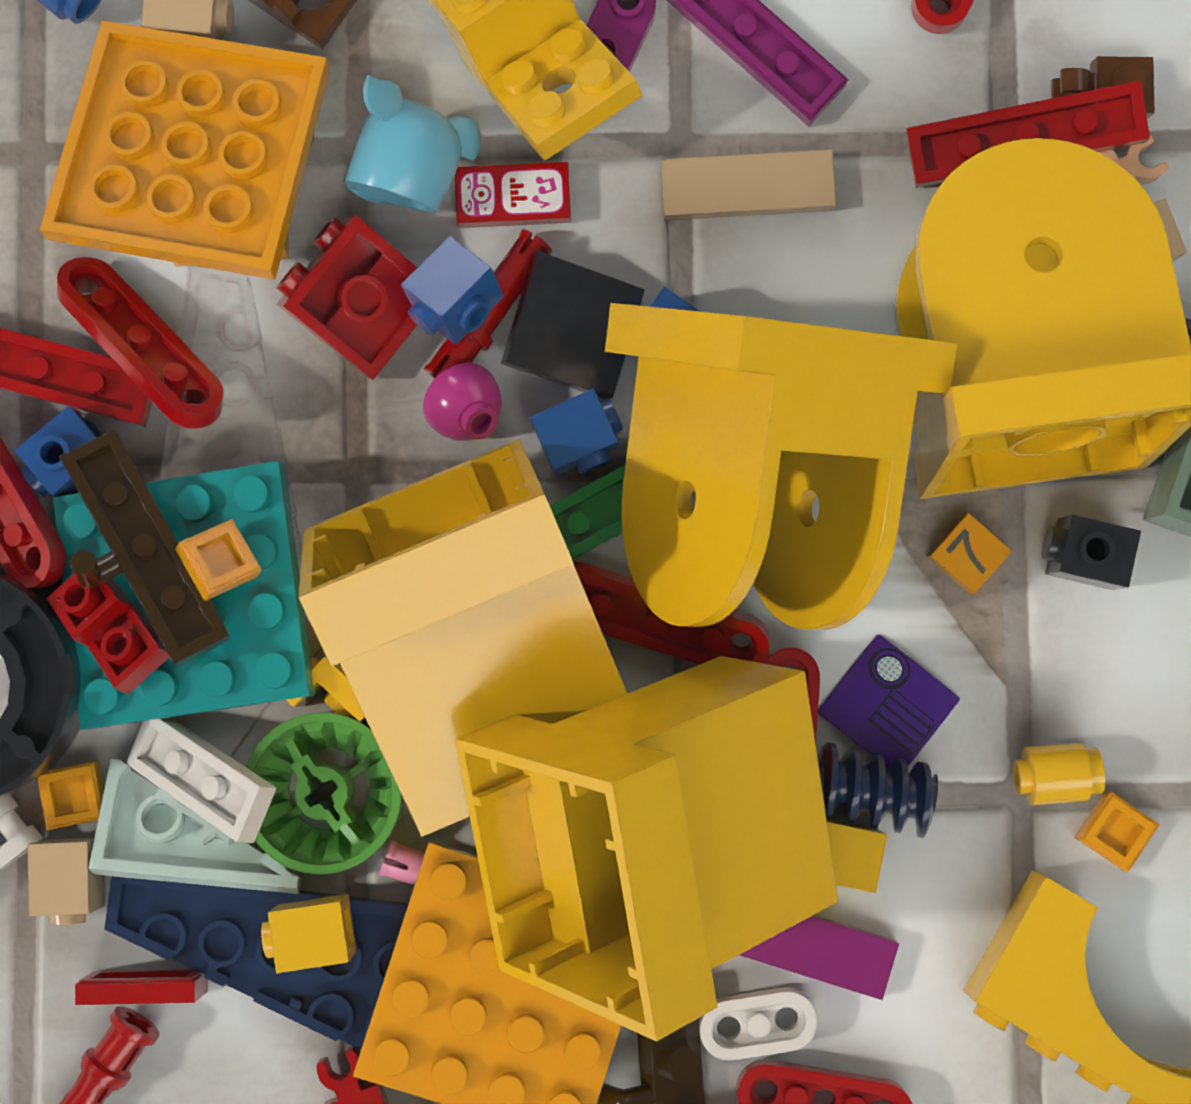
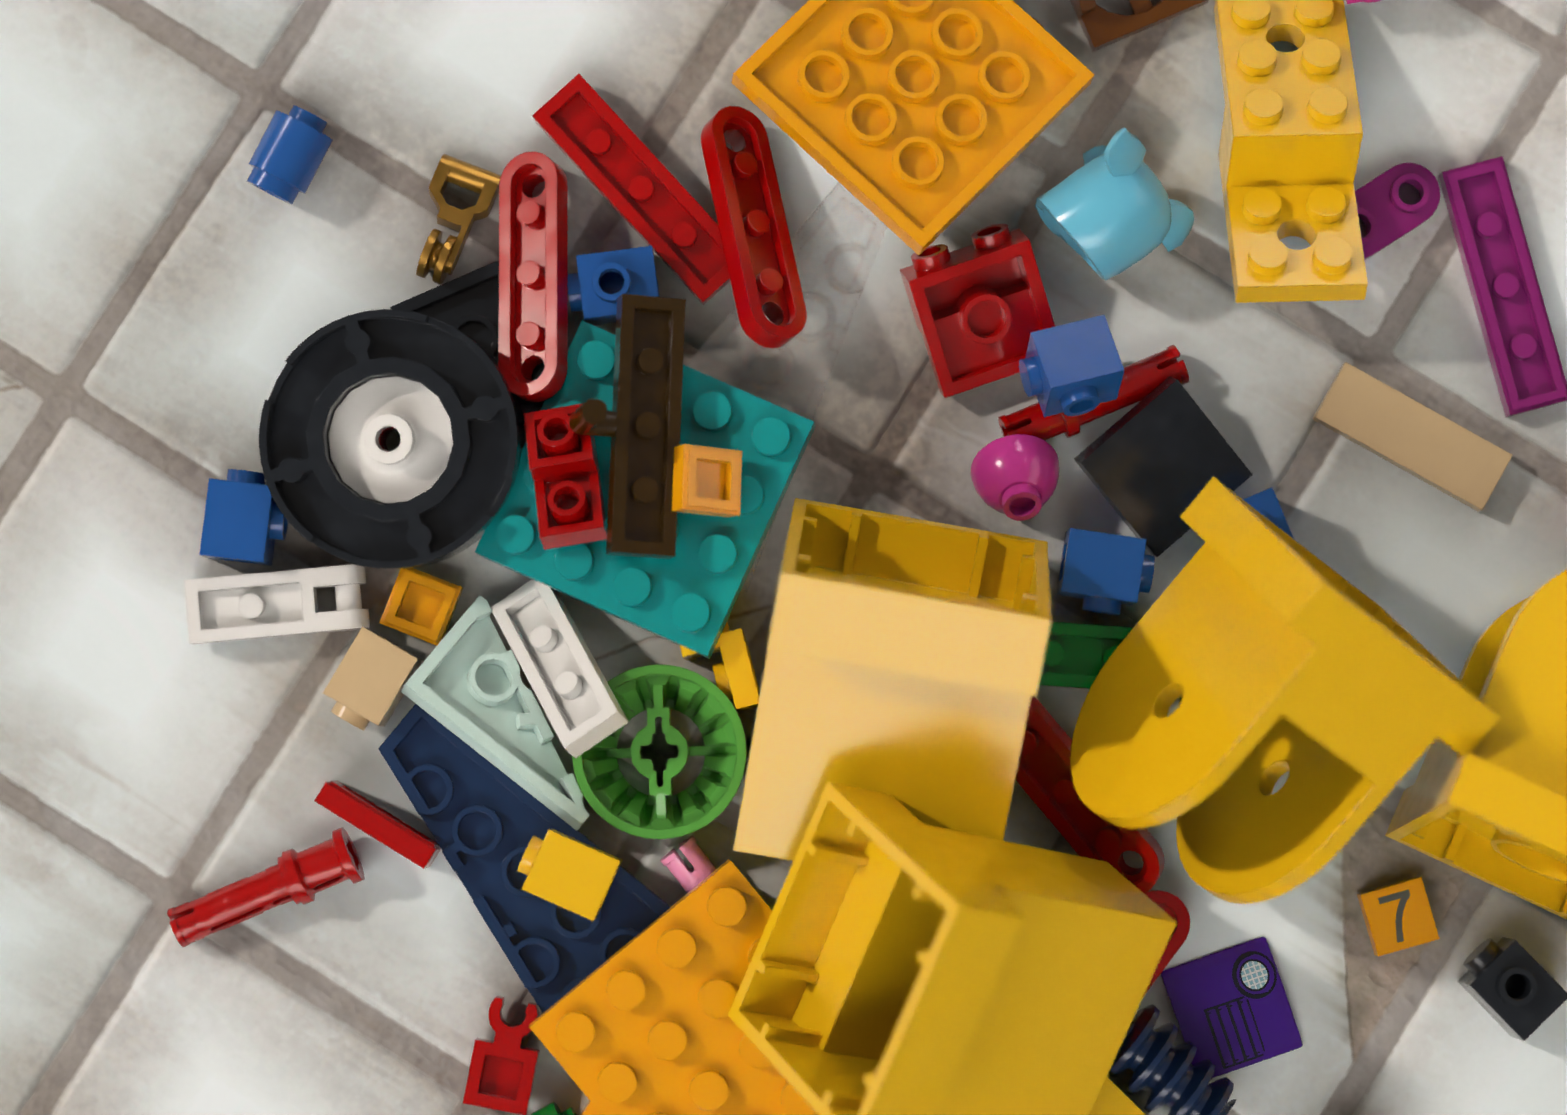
camera: 25 degrees right, 0 degrees up
tile [455,162,571,228] -> none

